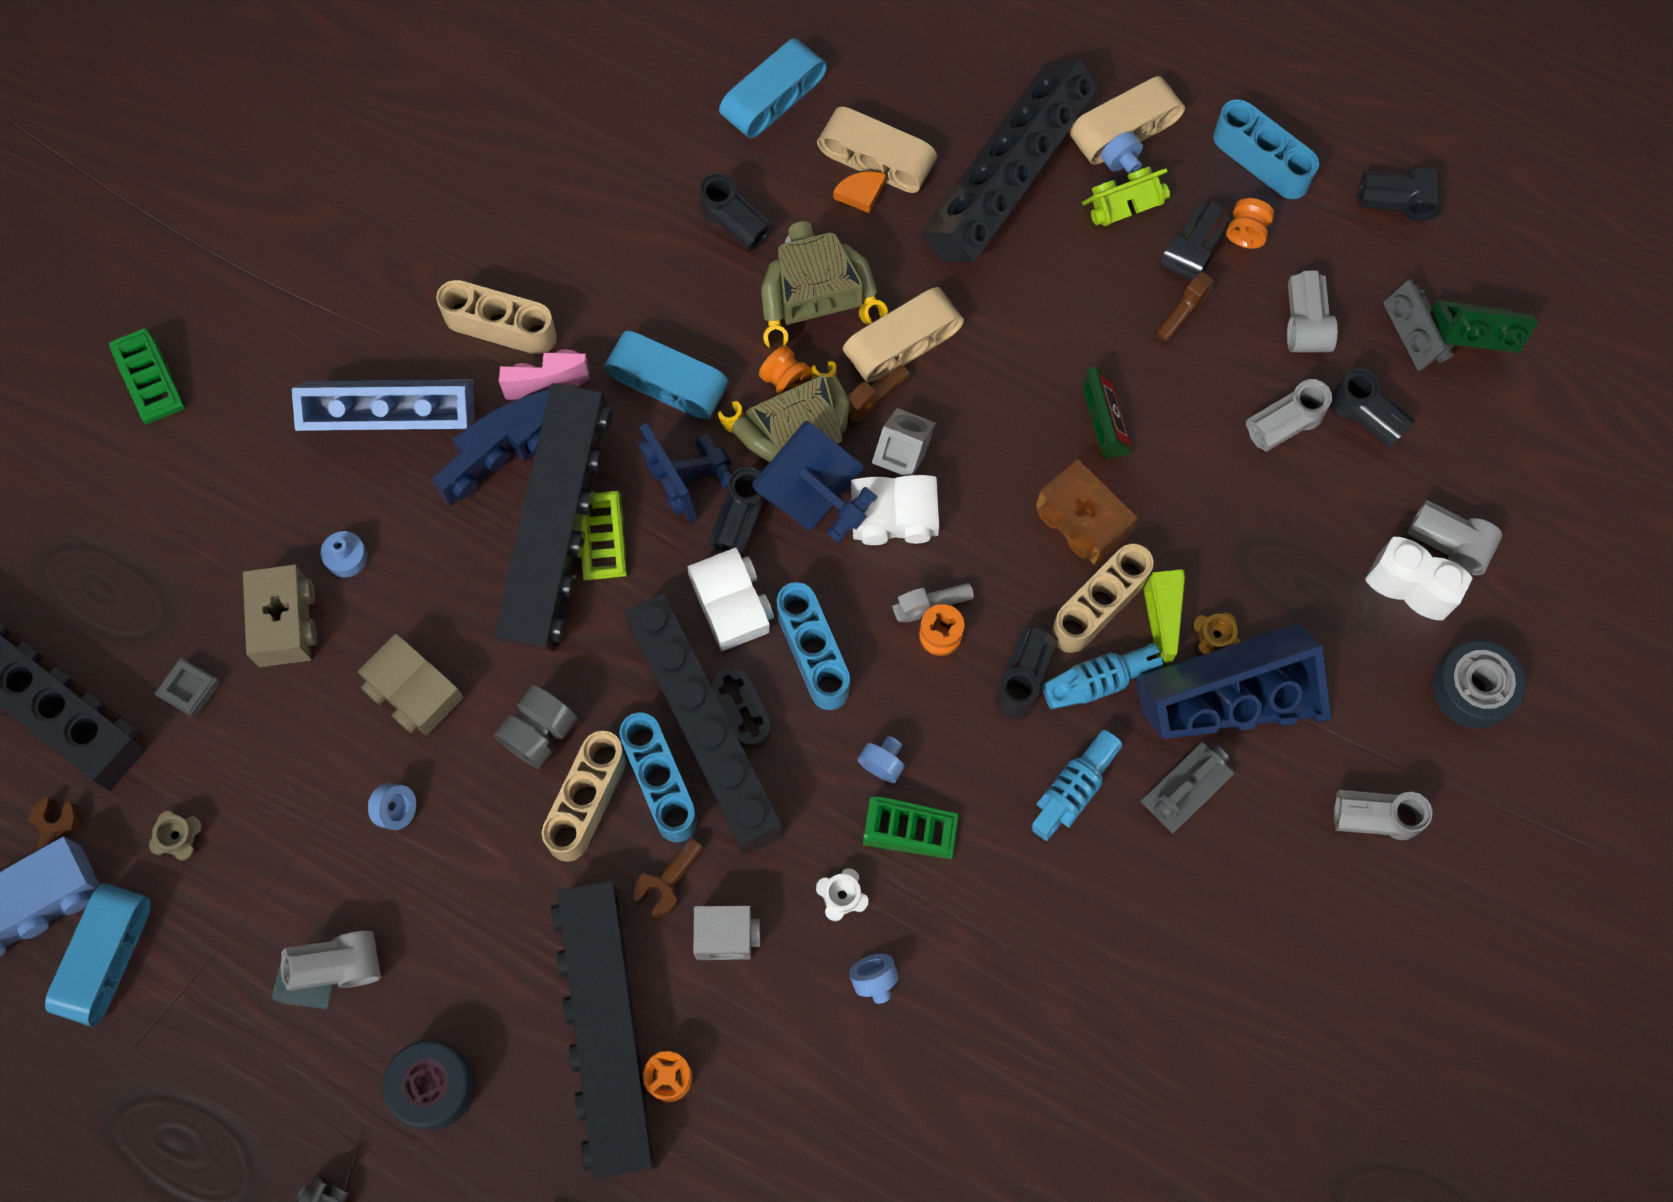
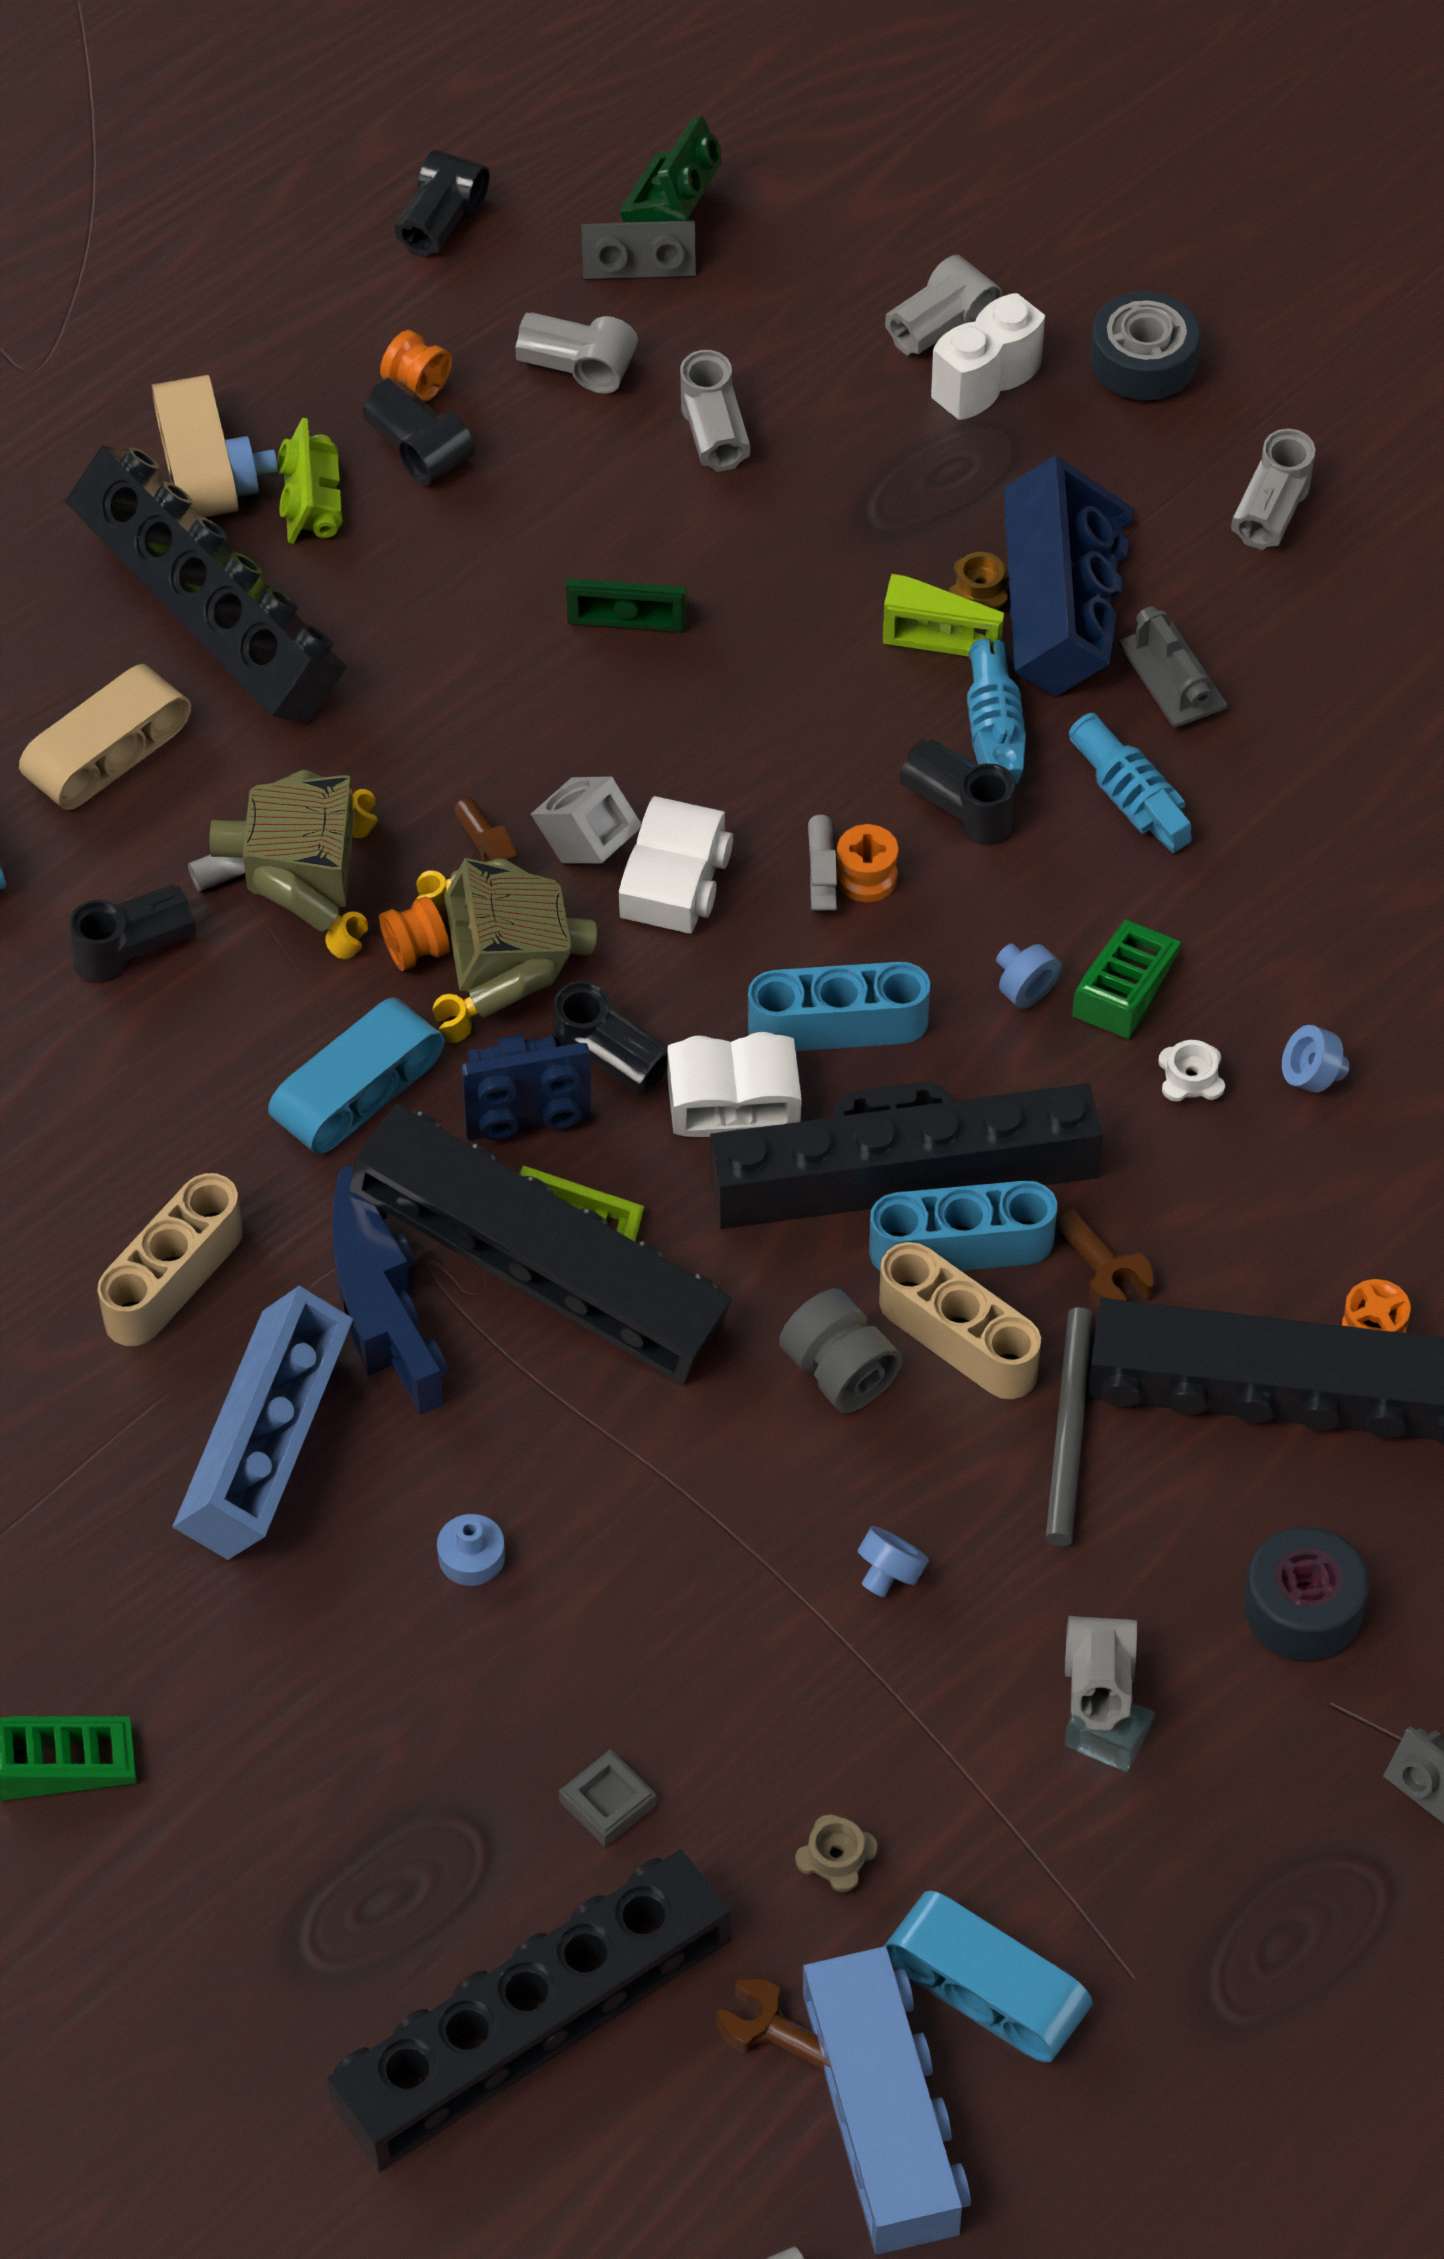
camera: 70 degrees left, 15 degrees down
dark tan brick [243,564,317,667] -> none
dark tan brick [357,634,464,736] -> none
bright pink slope [499,349,591,400] -> none
light grey brick [693,906,760,960] -> none
dark blue plate [752,421,878,543] -> none
orange tile [833,171,886,213] -> none
tan beam [843,287,964,384] -> none
clear orange brick [1036,459,1138,565] -> none
tan beam [1051,544,1154,653] -> none
reddish brown bar [1154,271,1215,343] -> none
dark azure beam [1213,99,1319,199] -> none
black piece [1330,368,1415,449] -> none
none -> dark grey bar [1045,1307,1094,1547]

